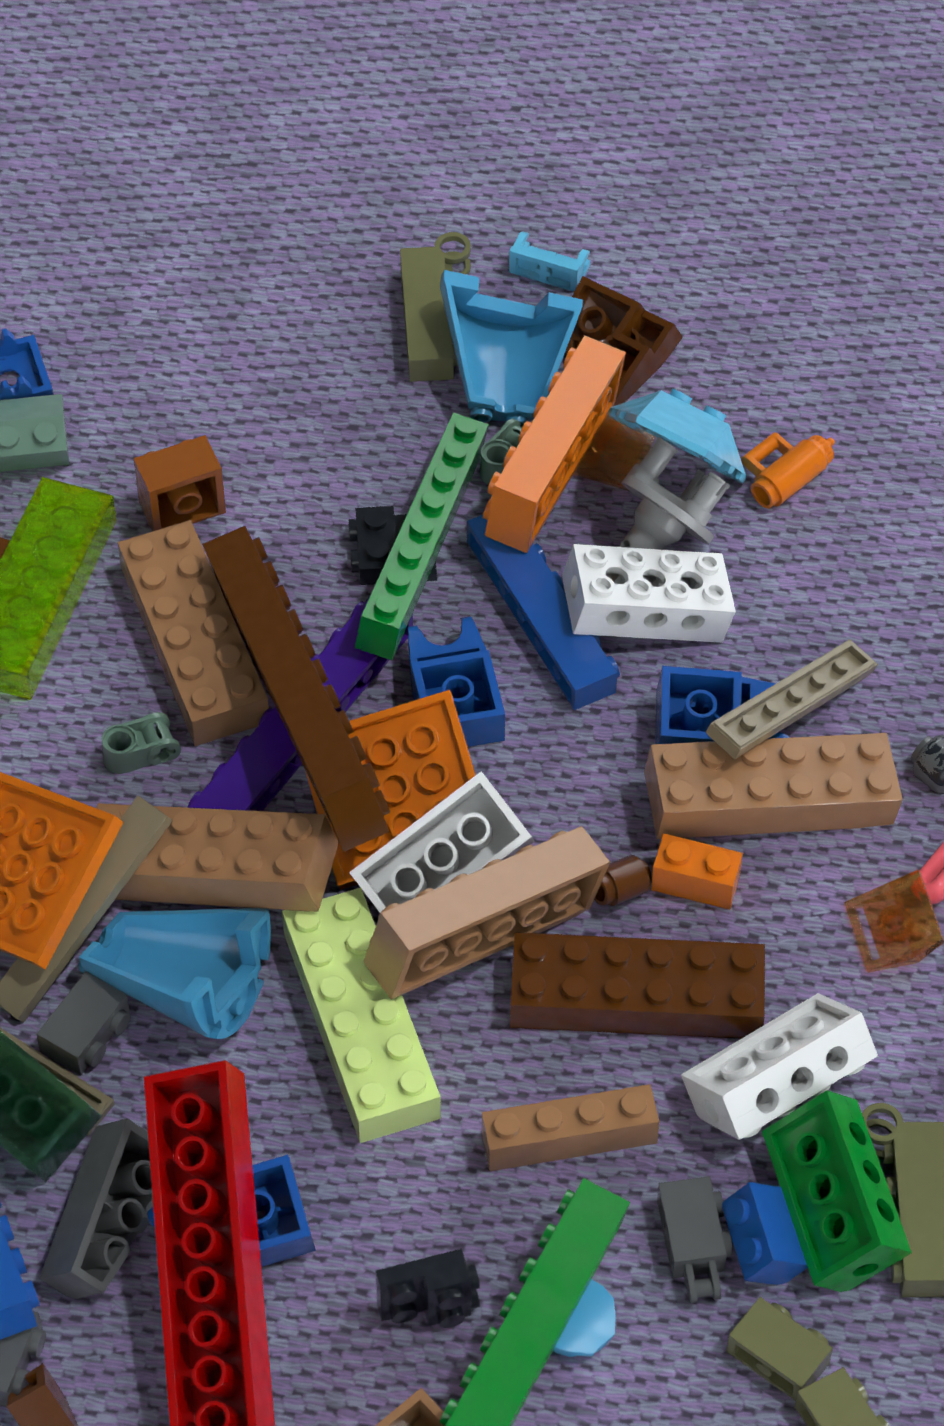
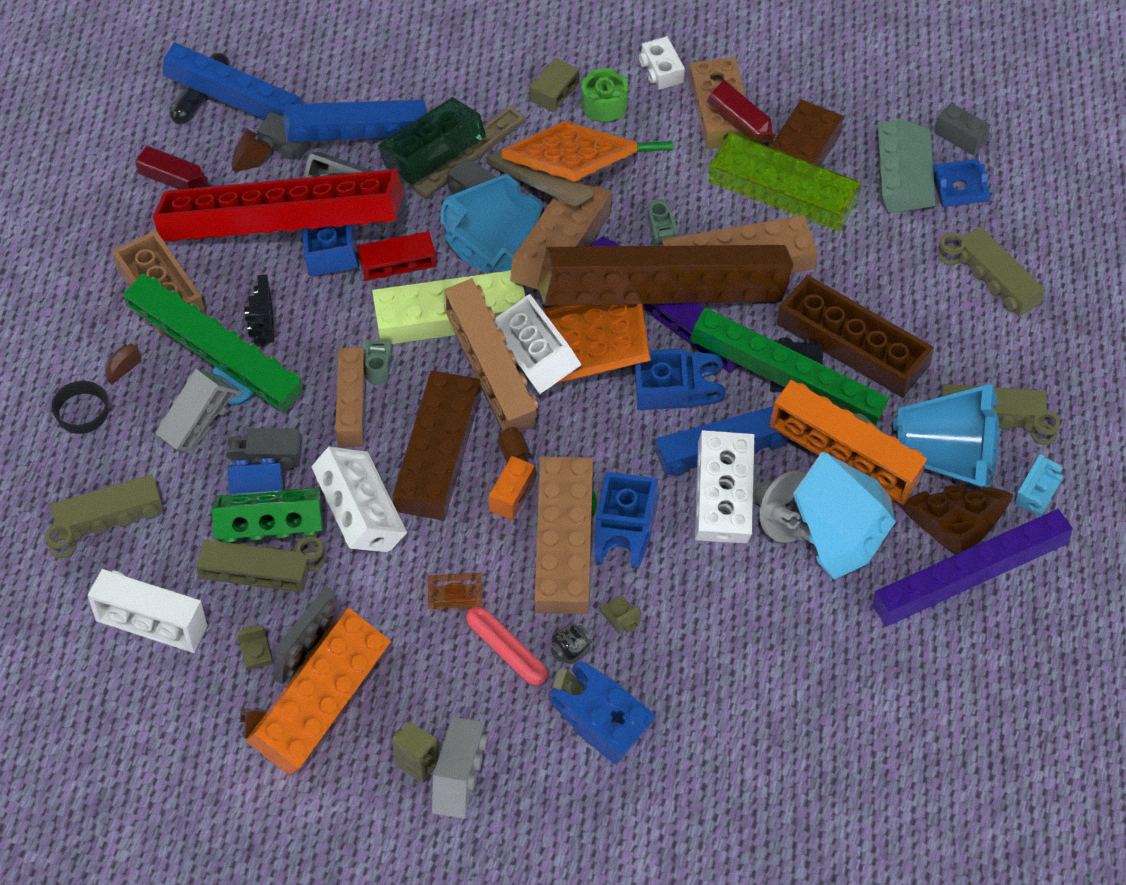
camera: 100 degrees right, 0 degrees up
dark orange brick [133,435,226,532] -> none
dark tan tile [705,639,878,759] -> none
olive brick [726,1297,833,1401] -> none
orange piece [741,432,835,509] -> none
none -> light grey wedge [156,369,243,452]
none -> red brick [357,231,437,281]
none -> sand green piece [365,339,392,385]
none -> olive bracket [600,594,641,634]
none -> reddish brown brick [777,274,934,398]
none -> dark purple brick [872,508,1073,627]
none -> olive hinge [938,226,1045,317]

